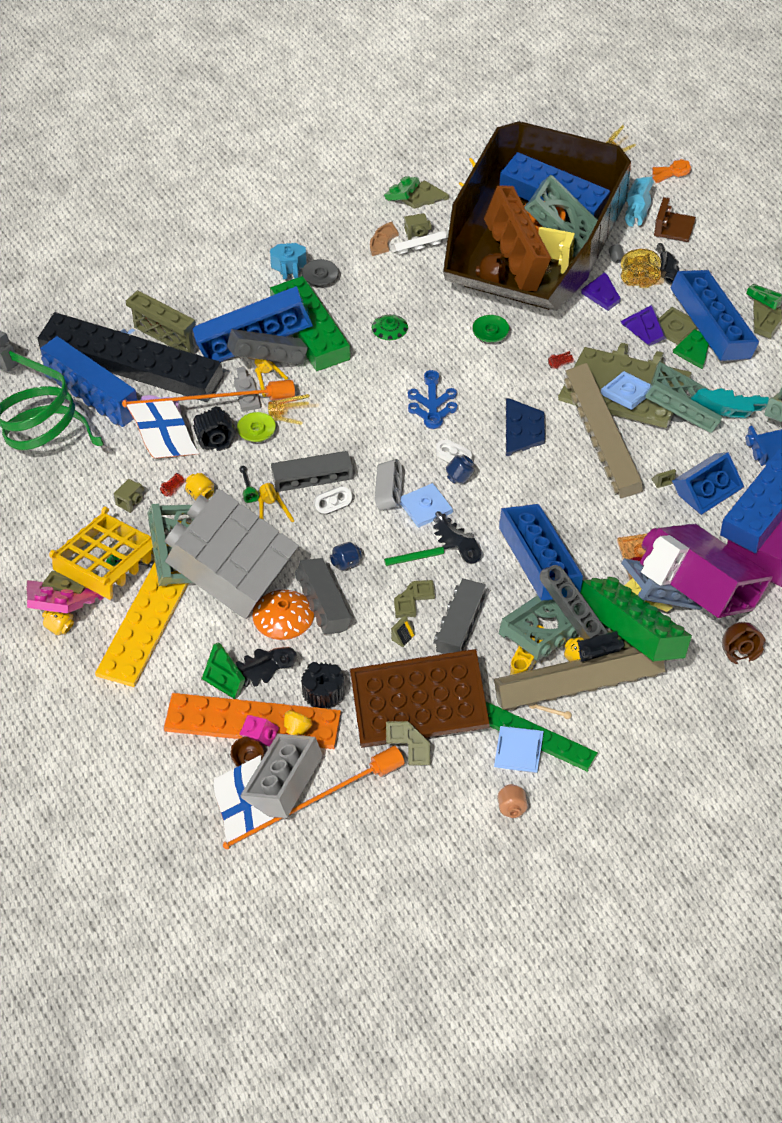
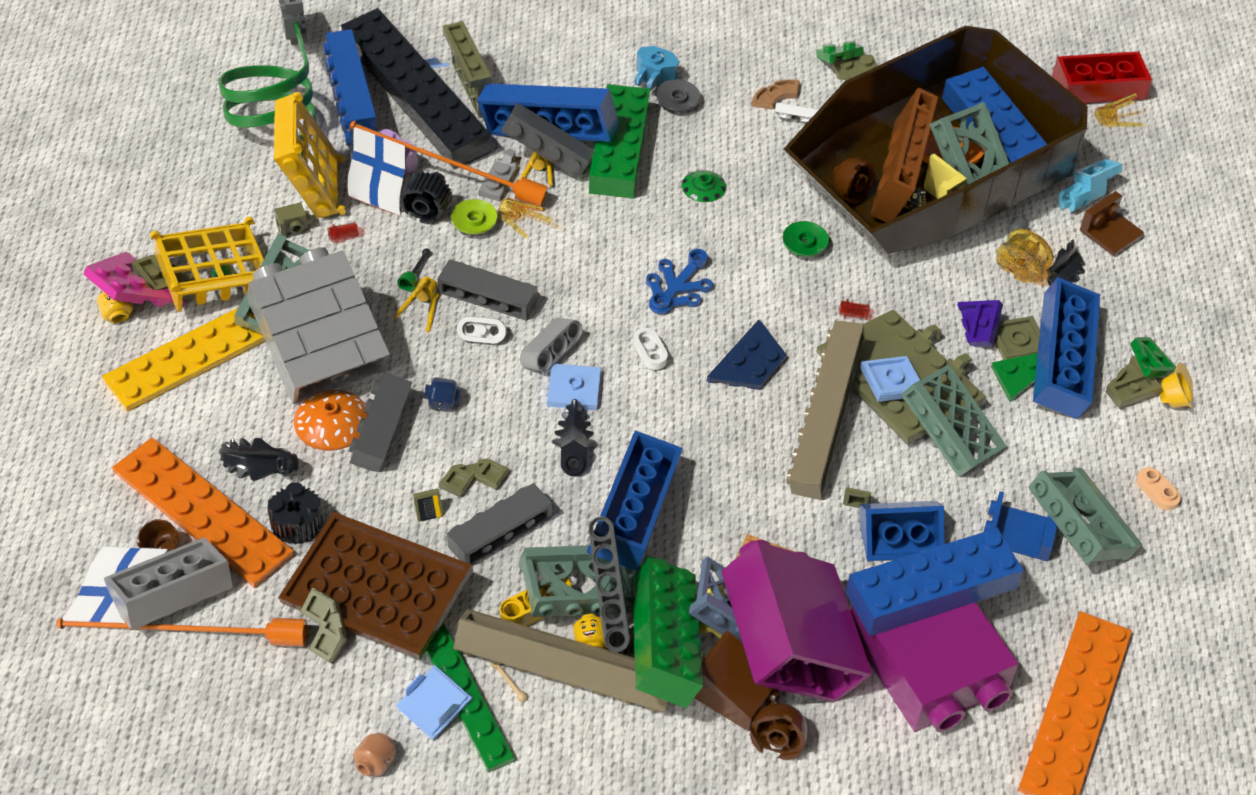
camera: 30 degrees right, 0 degrees up
yellow head [185,473,214,501] -> none
green wing [202,642,245,699] -> none
dark pink bracket [239,715,278,747] -> none
yellow cone [284,710,312,735] -> none
green bar [384,546,444,566] -> none
olive brick [404,213,431,240] -> none
dark blue head [446,454,475,484] -> none
black hinge [578,631,624,662] -> none
dark purple wing [581,272,621,311] -> none
white brick [641,535,689,586] -> none
orange piece [652,159,691,183] -> none
teal slope [691,388,769,419] -> none
none -> yellow window [274,92,346,218]
none -> reddish brown slope [694,630,781,732]
none -> red brick [1052,51,1152,103]

